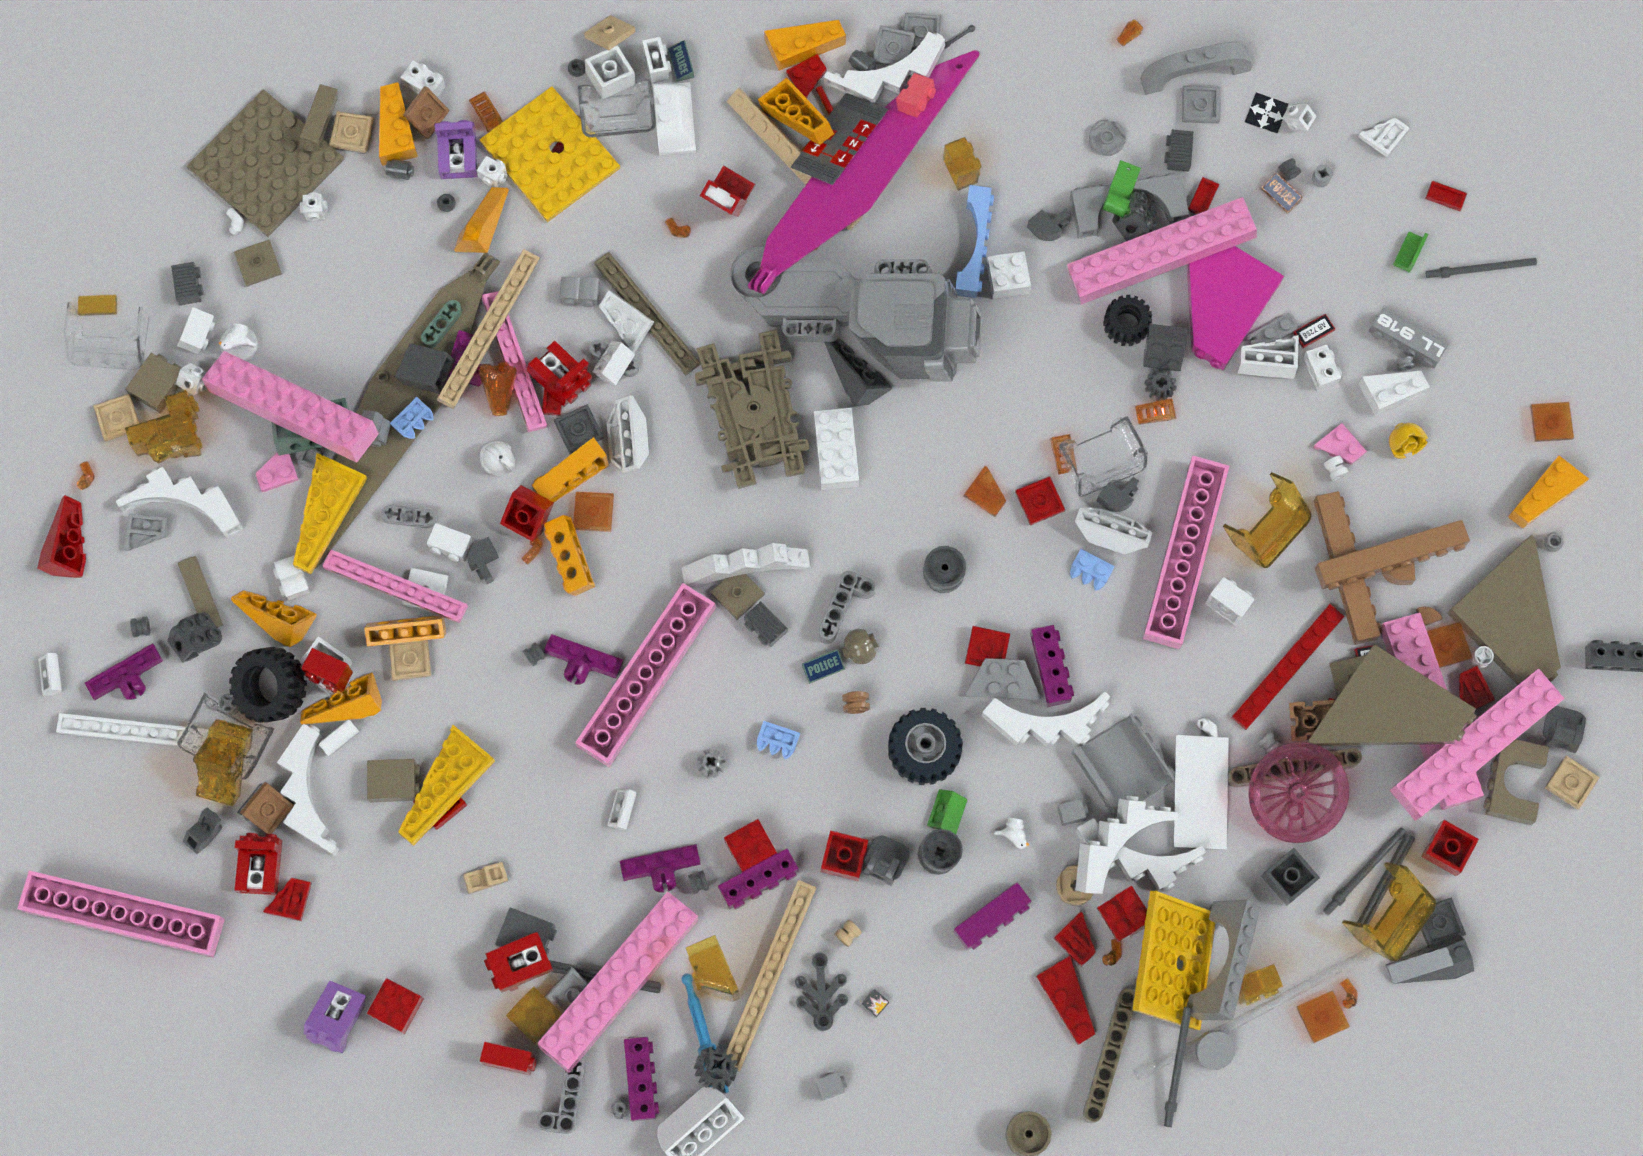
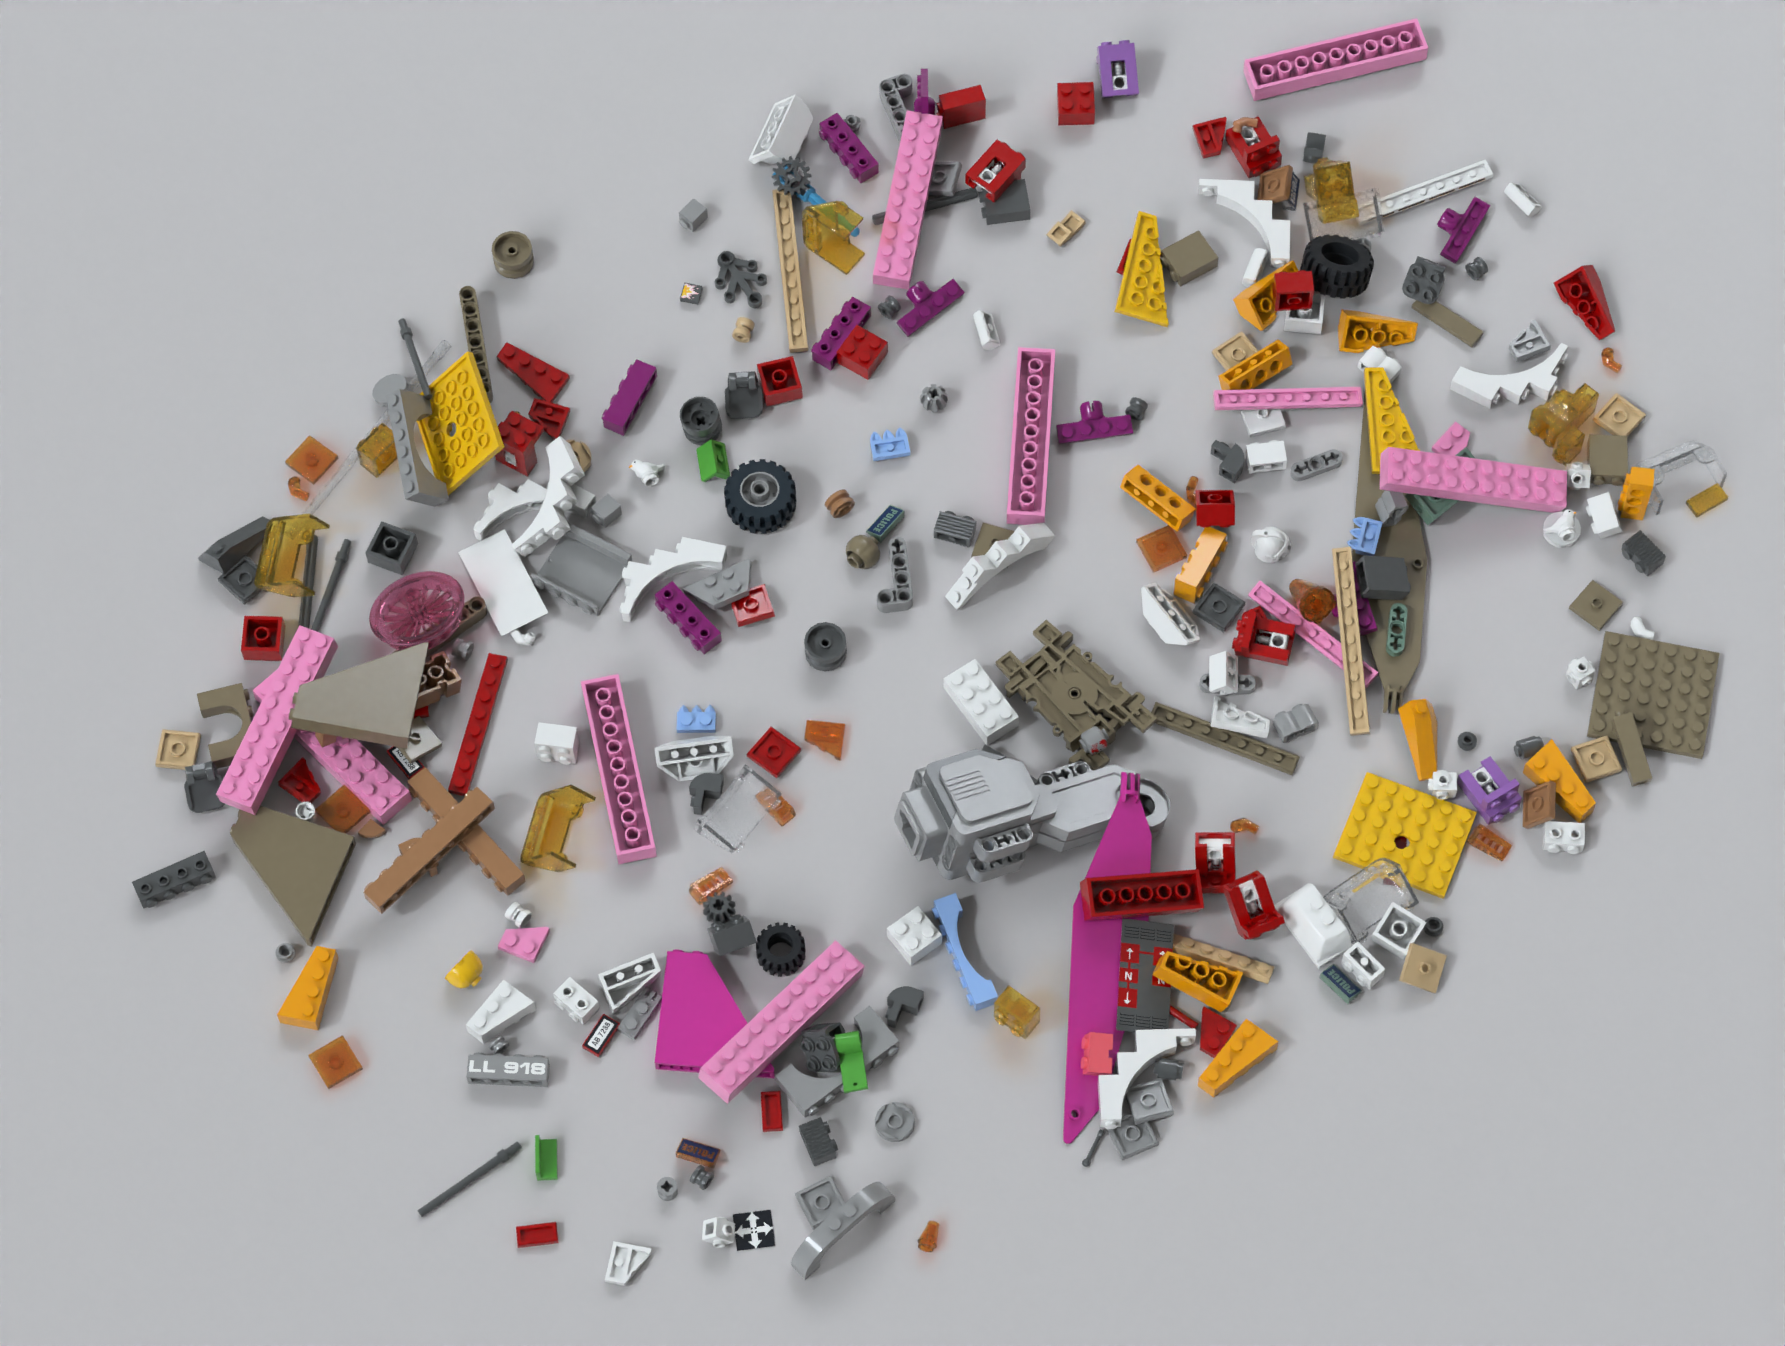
camera: 155 degrees right, 10 degrees down
clear yellow brick [506,986,562,1045] -> none
none -> magenta plate [914,69,936,115]
none -> light grey head [1079,726,1109,755]
none -> red brick [1080,869,1204,921]
none -> red brick [1222,870,1285,940]
none -> nougat arm [1232,117,1258,133]
none -> light orange brick [1617,467,1655,520]

